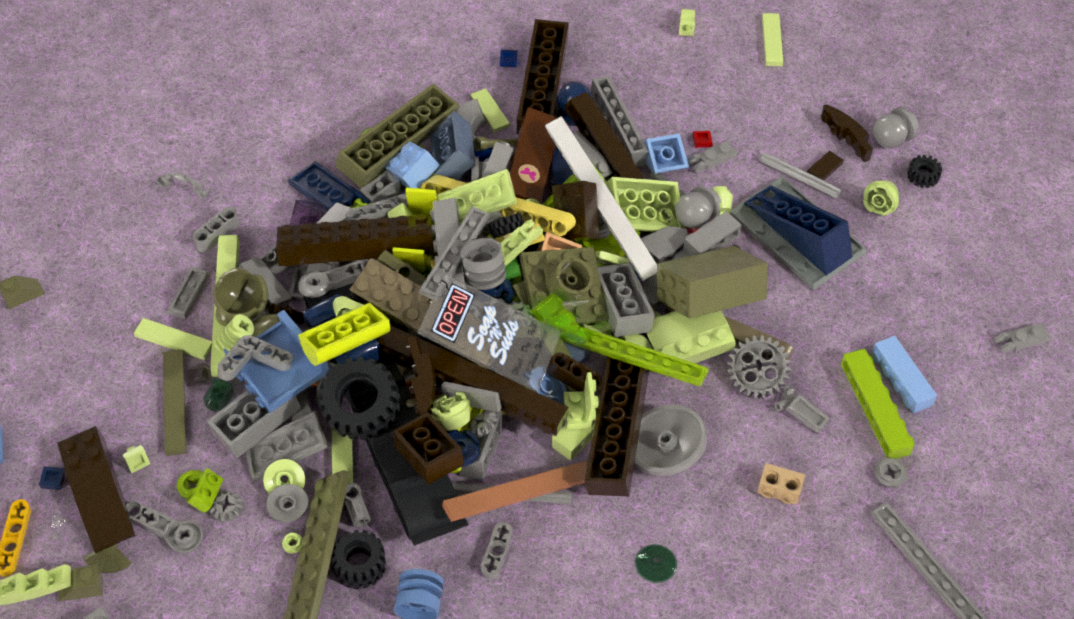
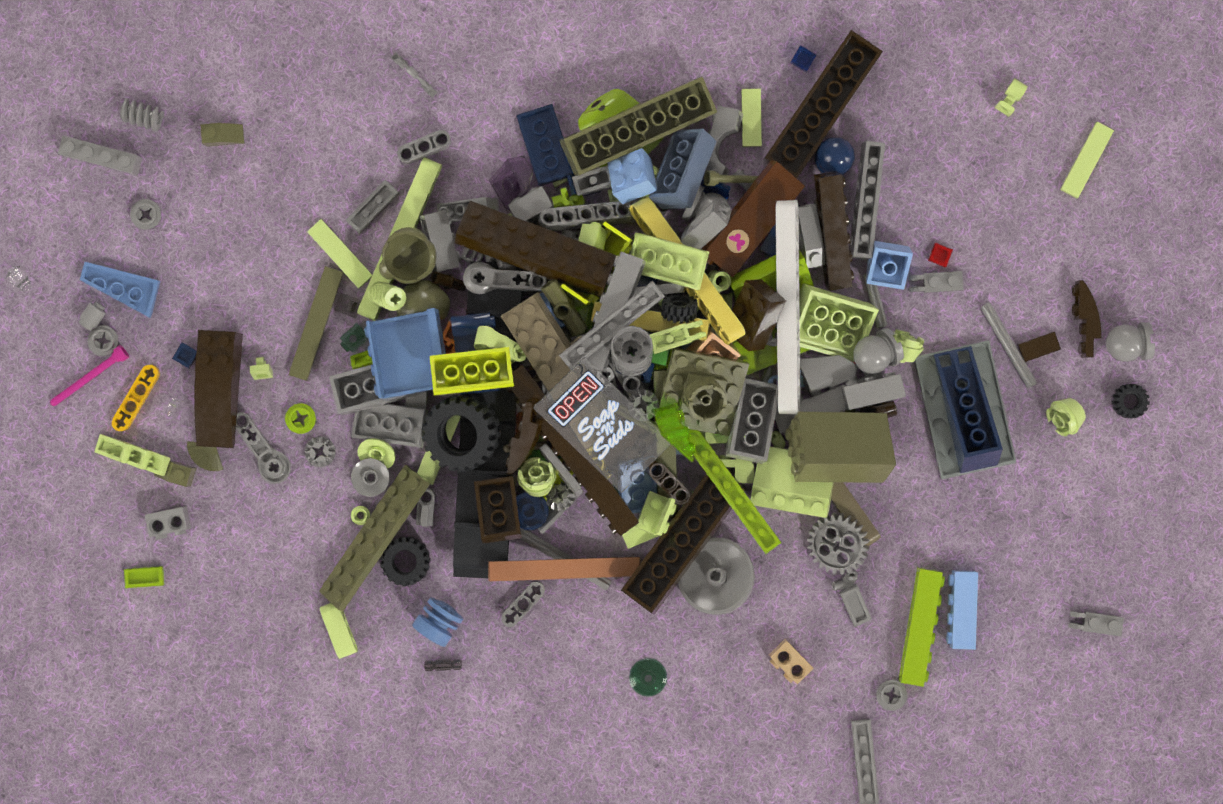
camera: 25 degrees right, 35 degrees up
lime plate [186,468,224,513] -> none
light grey beam [217,335,293,380] -> none
yellowish green tile [594,251,630,266] -> none

